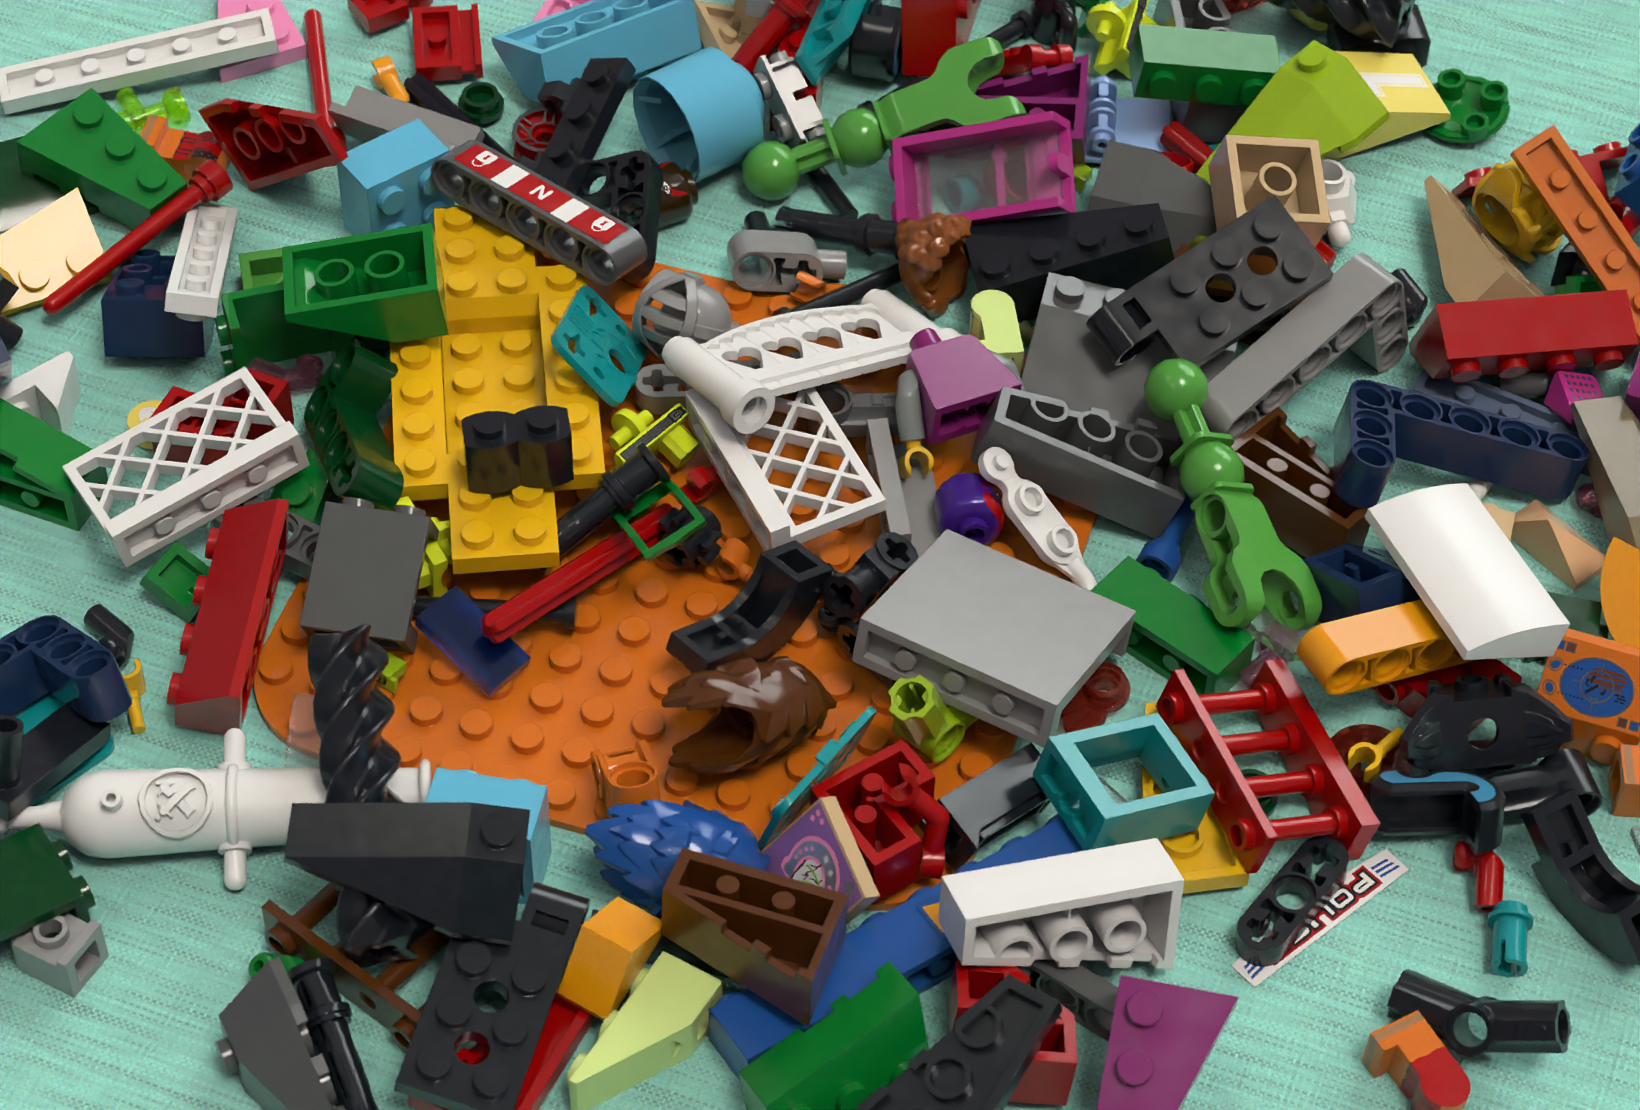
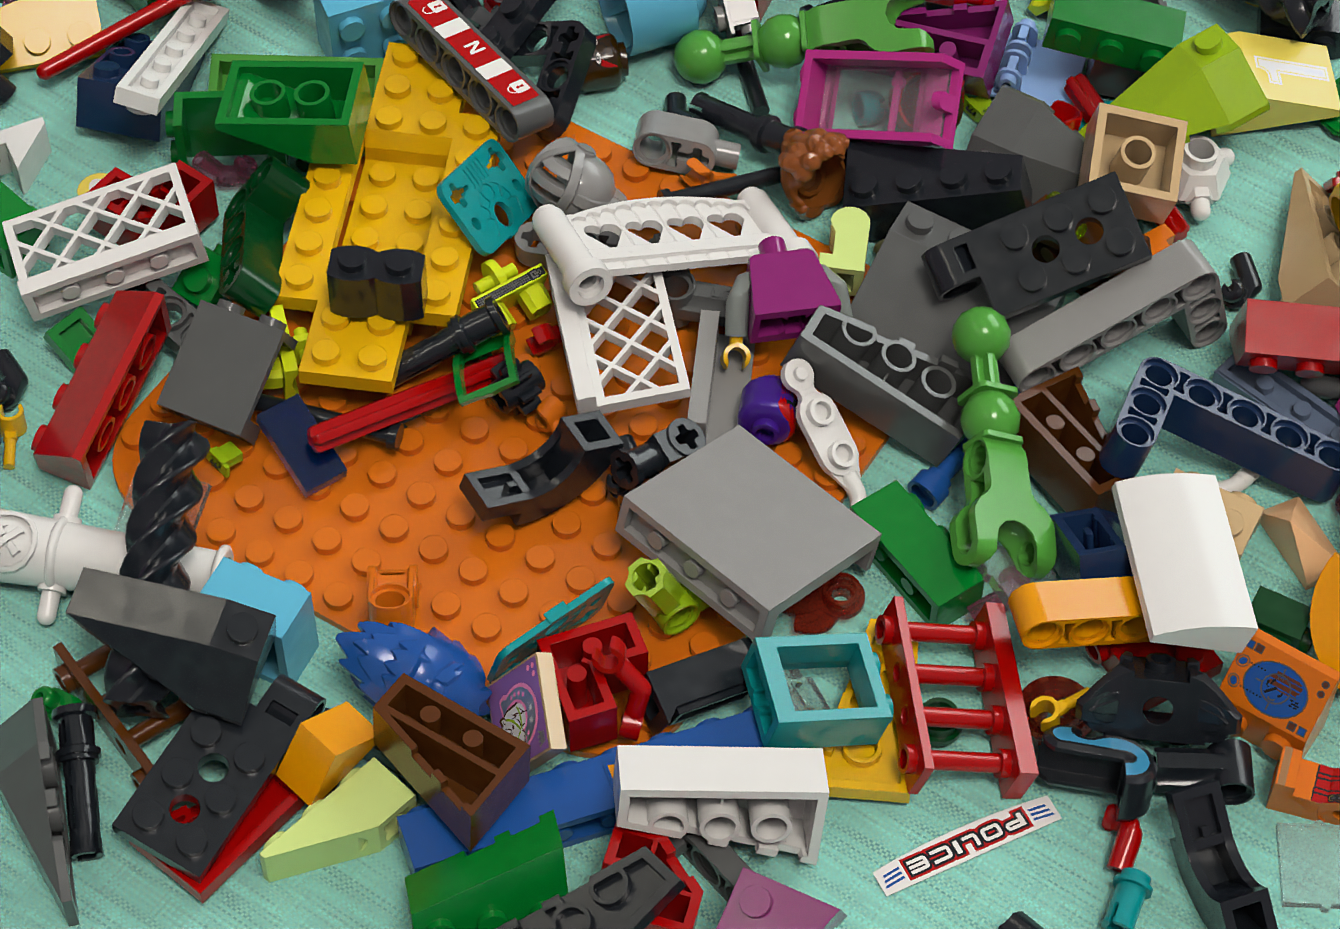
camera: 15 degrees right, 5 degrees up
reddish brown head [661,656,837,775] -> none
black beam [1235,836,1349,967] -> none

